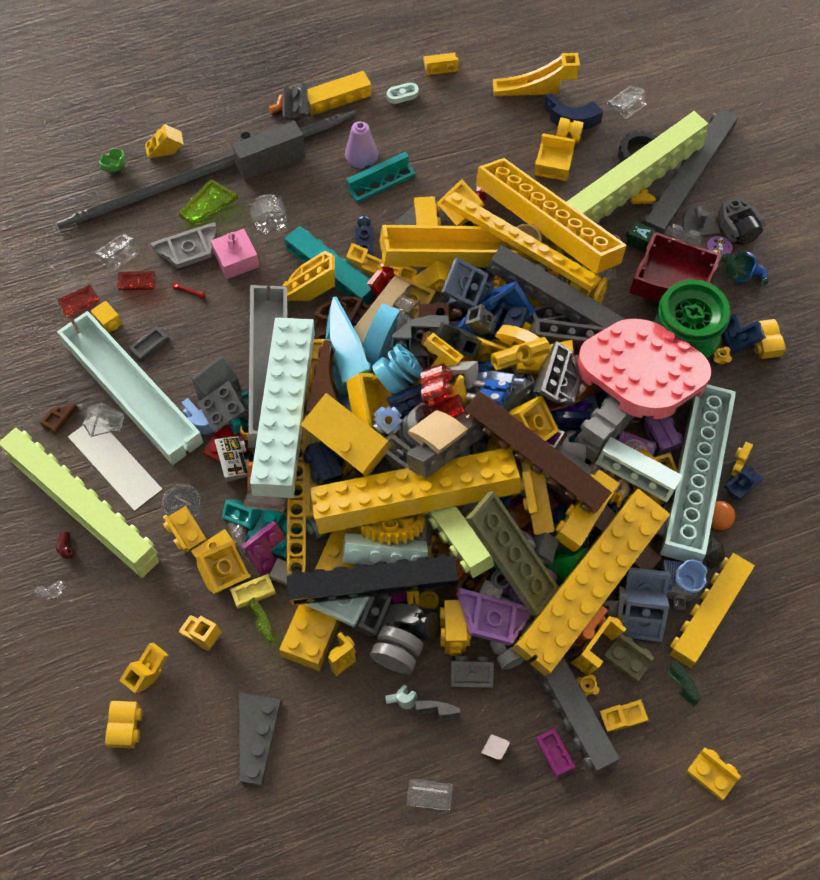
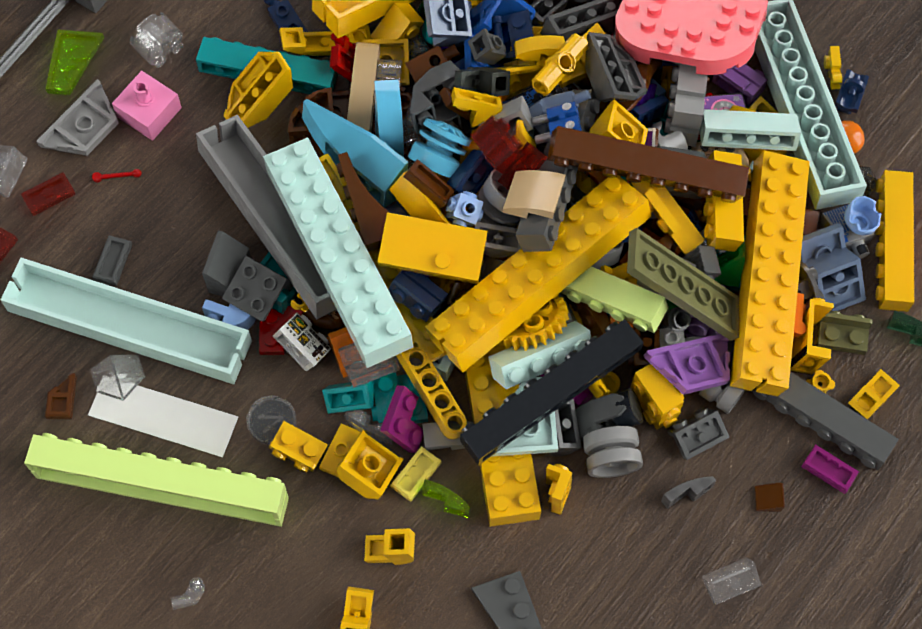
camera: 30 degrees left, 5 degrees up
dark red arm [56,531,74,559] -> none
yellow brick [91,301,122,333] -> none
light aqua piece [385,685,418,709] -> none
none -> reddish brown tile [403,159,455,209]

